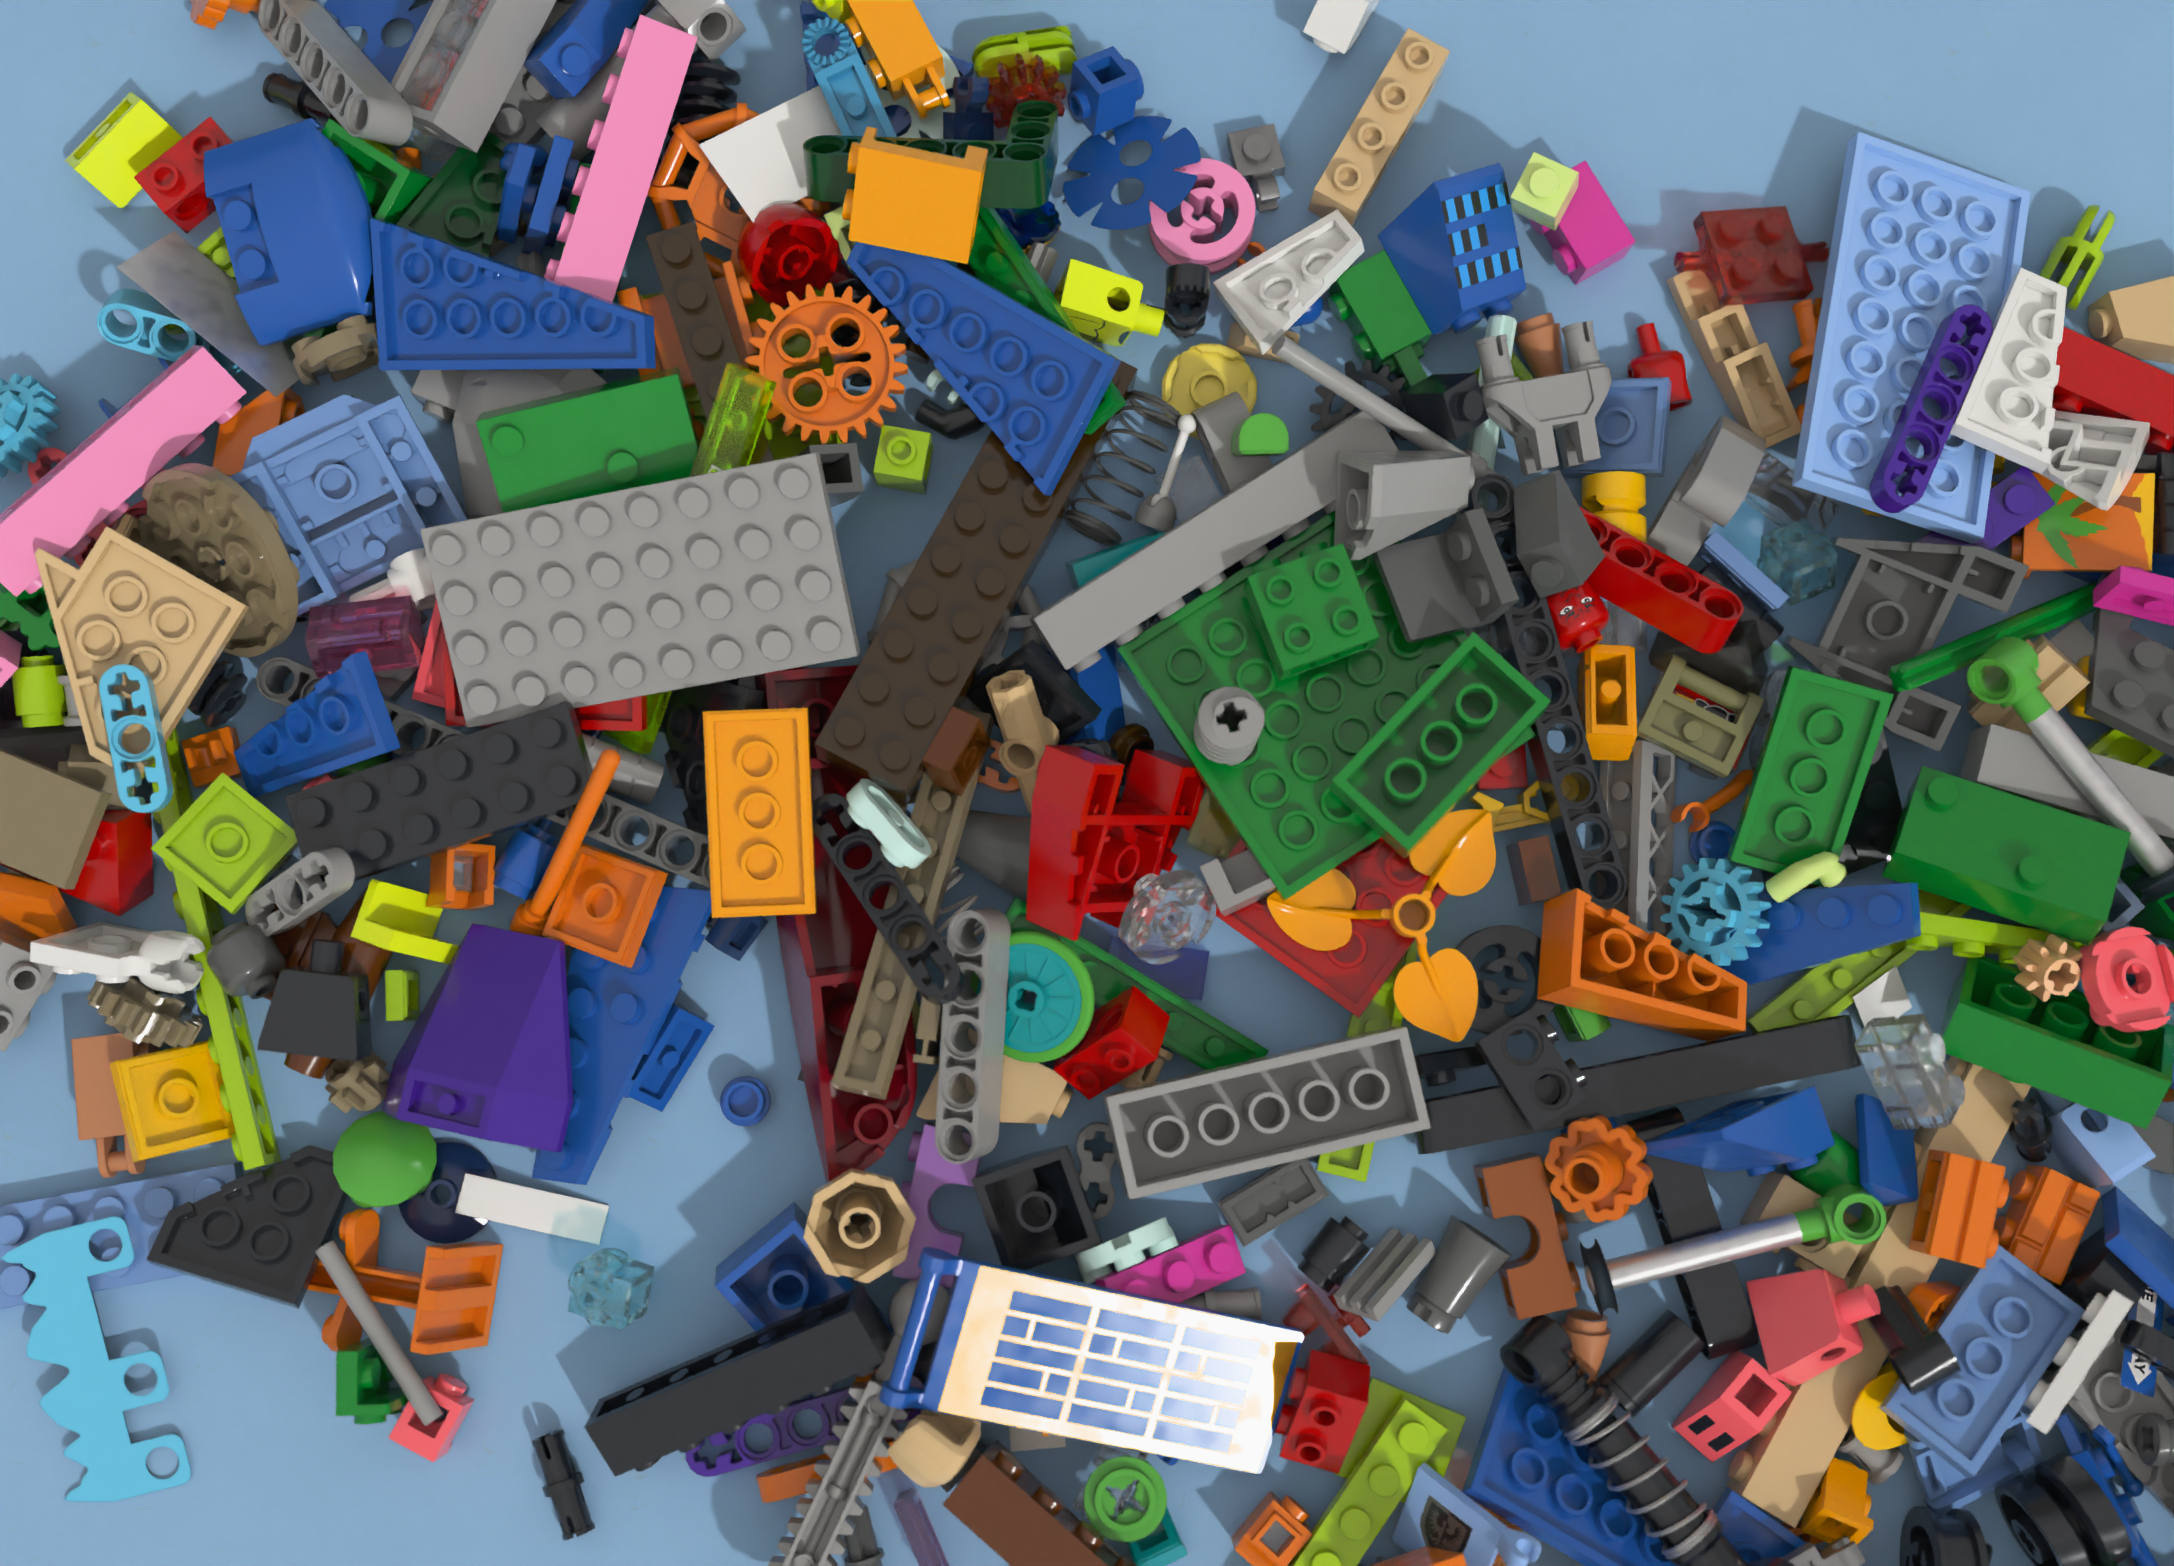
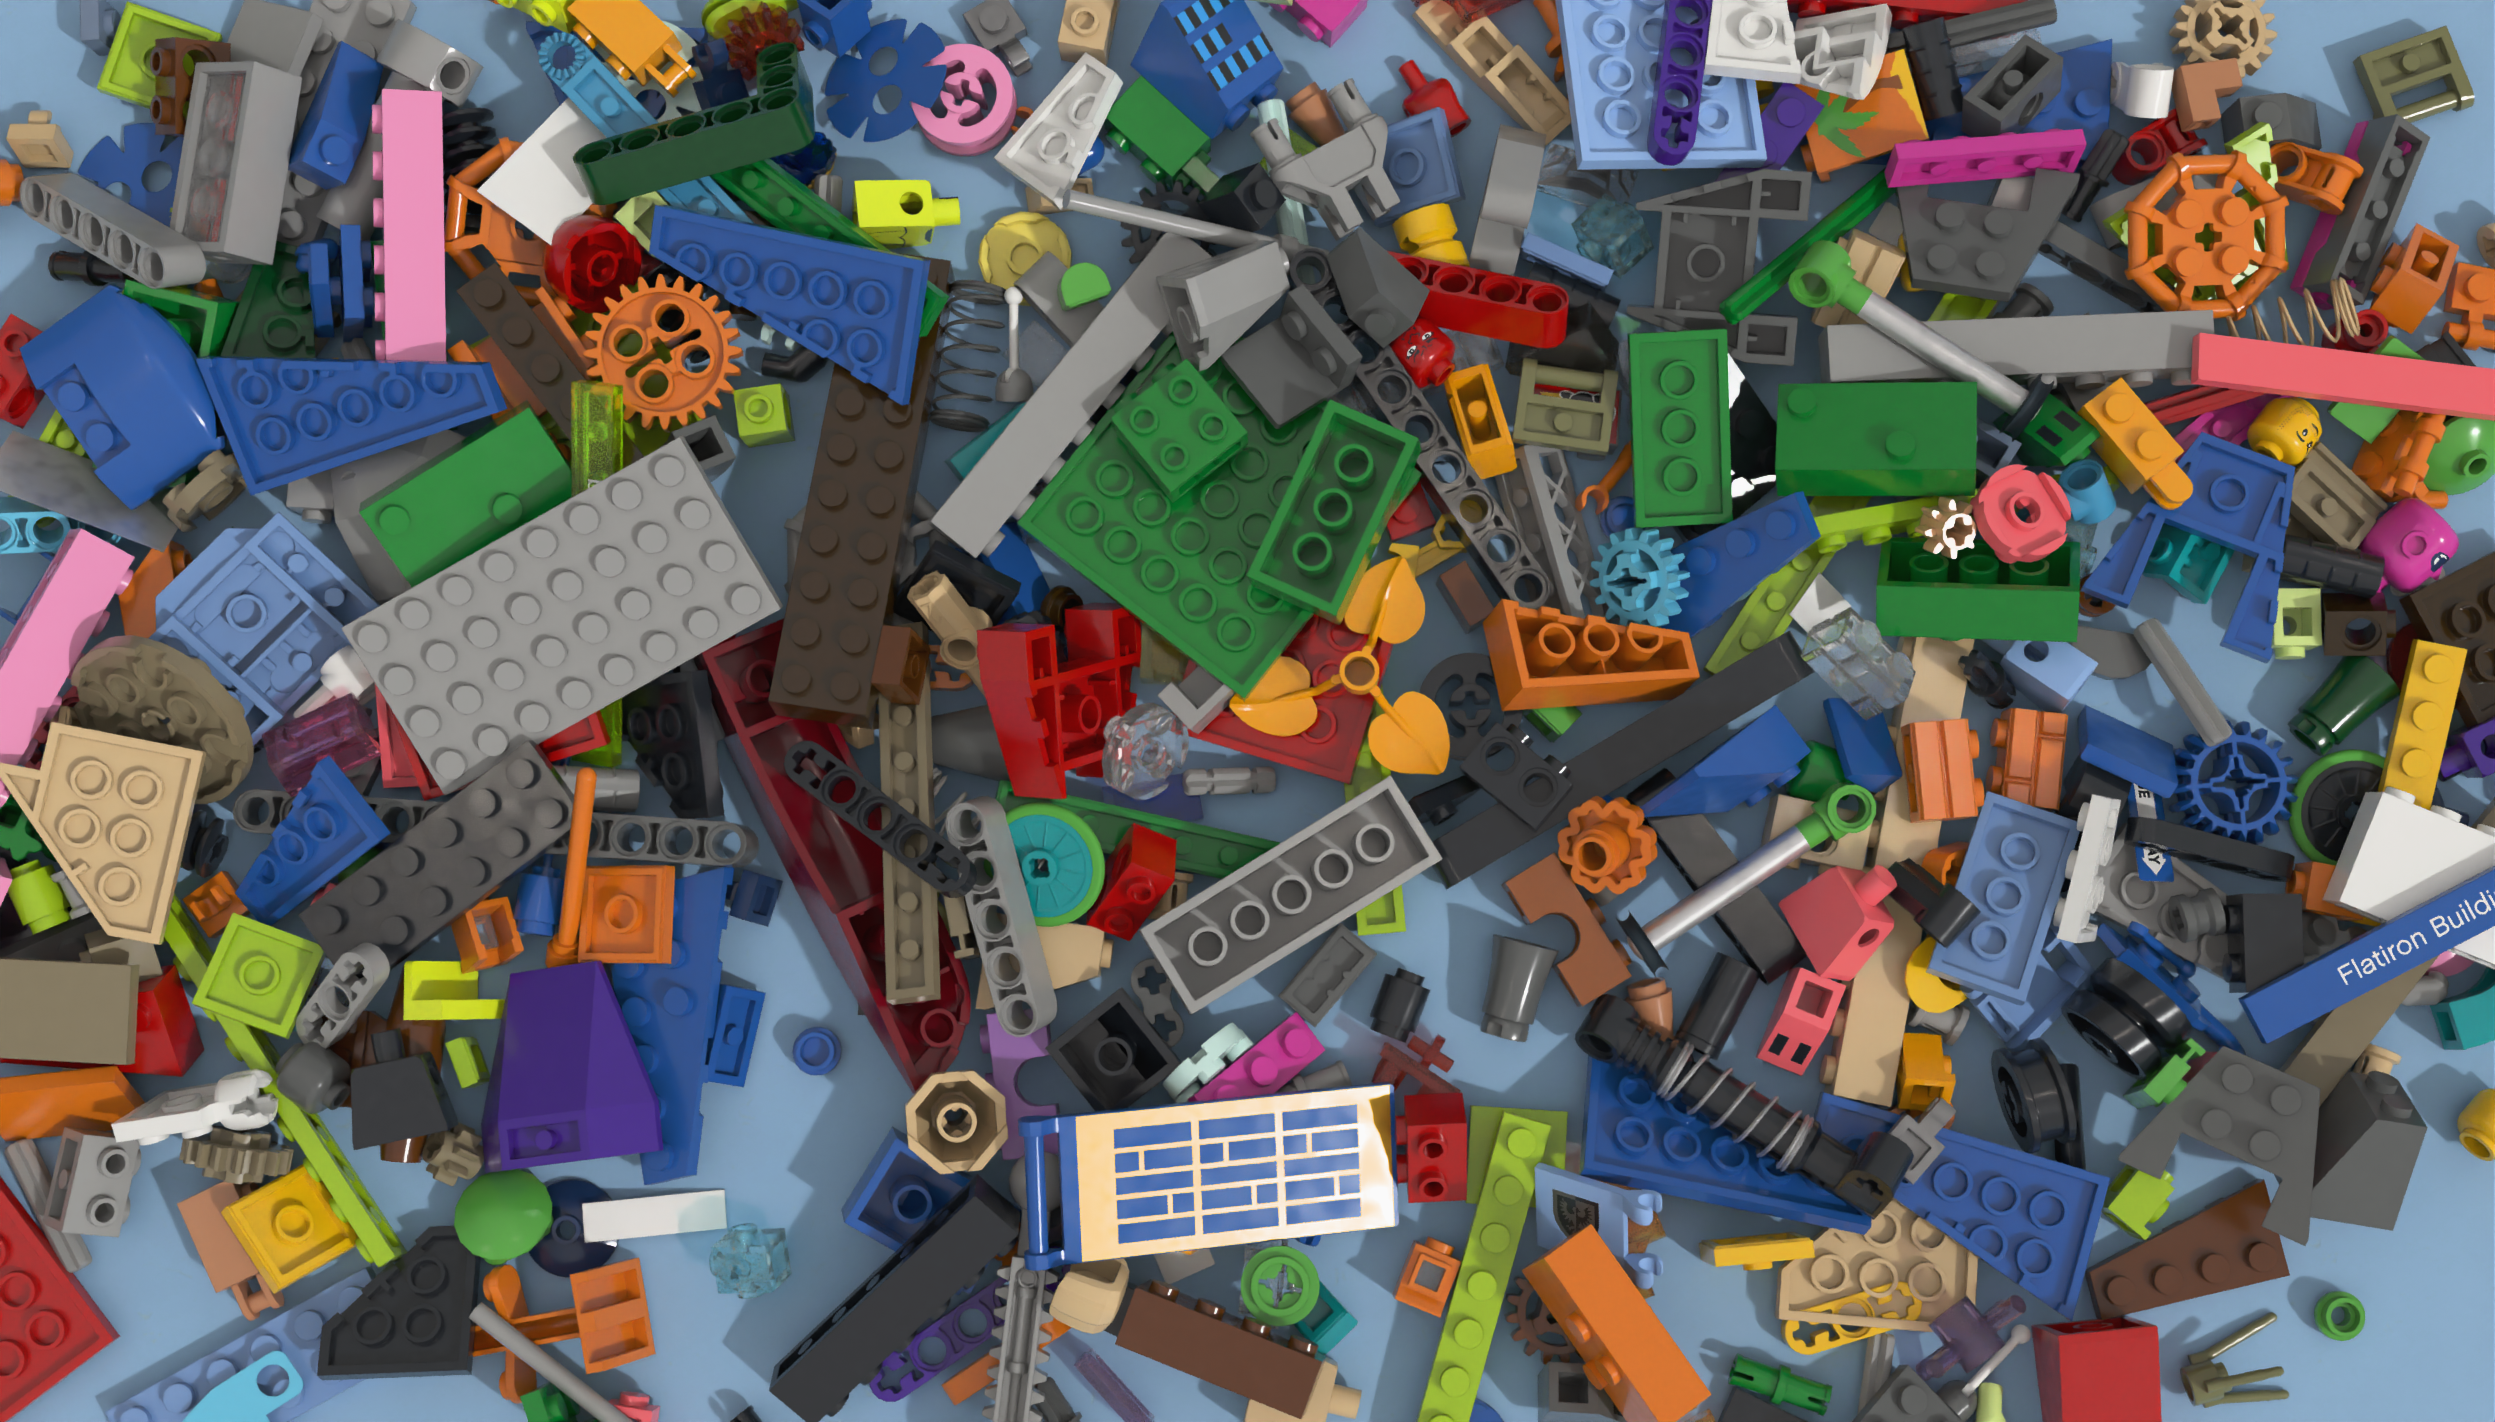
camera: 15 degrees left, 0 degrees up
medium azure beam [99,664,173,813] -> none
light orange tile [703,708,817,918] -> none
light orange panel [842,126,988,264] -> none
light aqua plate [847,778,932,869] -> none
black connector [1163,263,1210,338] -> none
light grey piece [1194,687,1265,766] -> none
light grey tile [1333,1228,1436,1322] -> none
yellowish green arm [1765,851,1847,903] -> none
none -> light grey axle [1182,767,1276,796]

